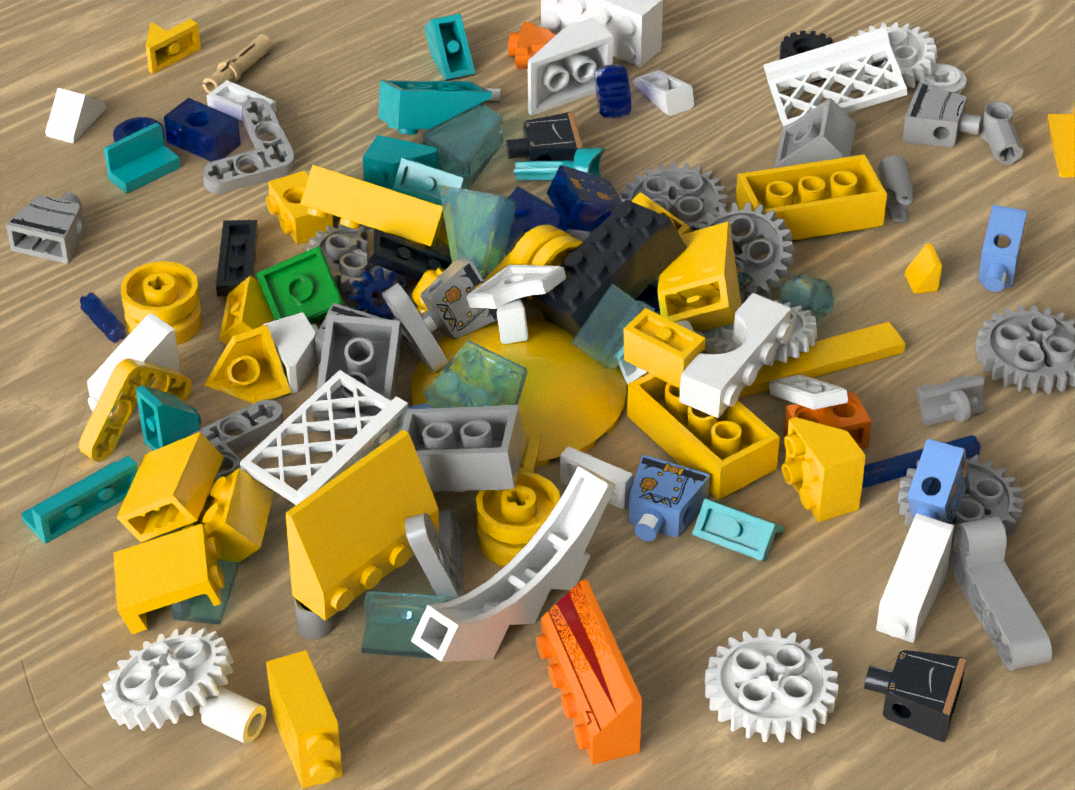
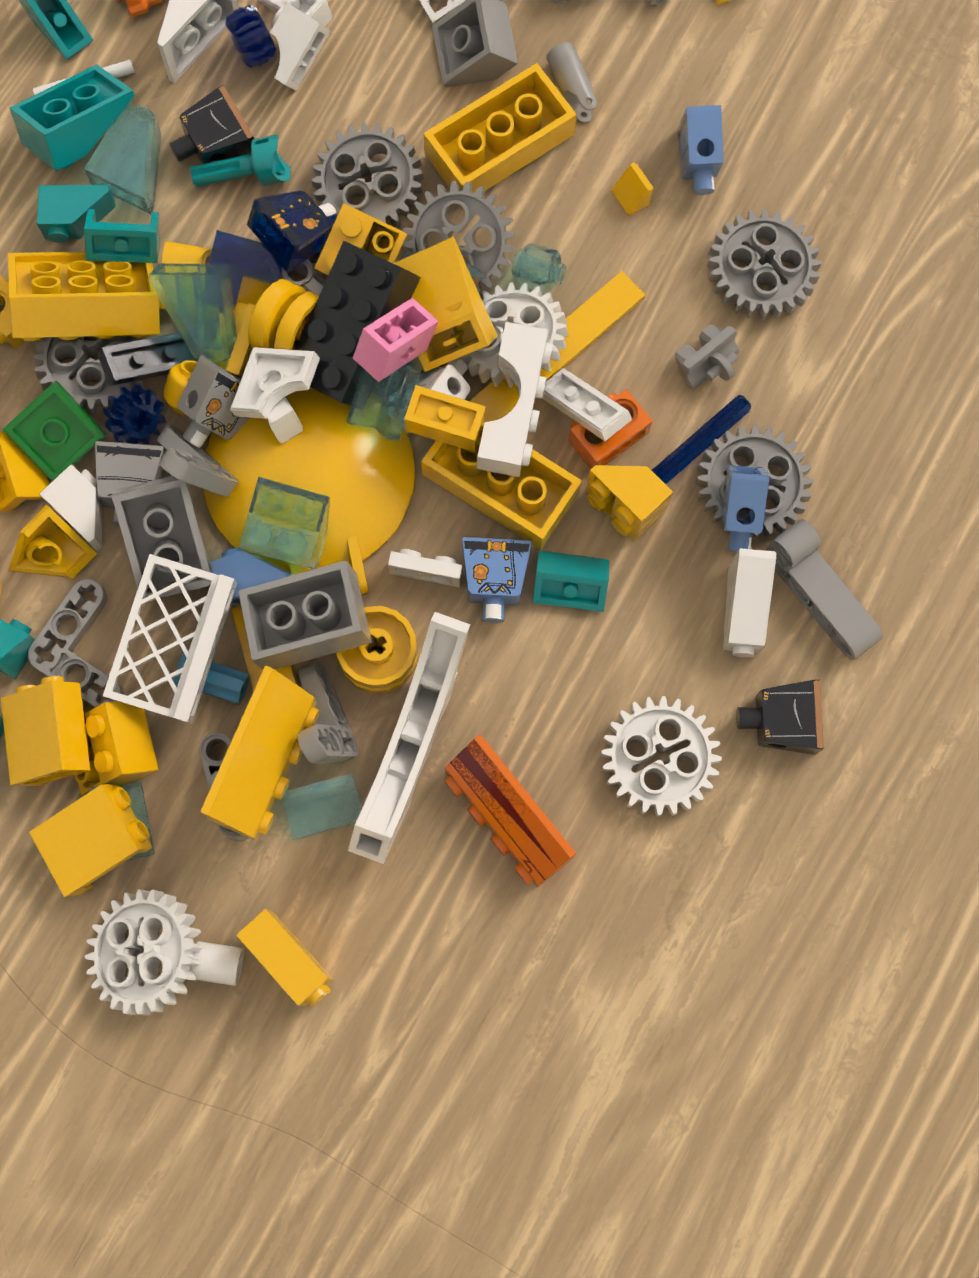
camera: 25 degrees left, 35 degrees up
none -> white arch [270,2,331,91]
none -> bright pink brick [353,298,439,382]

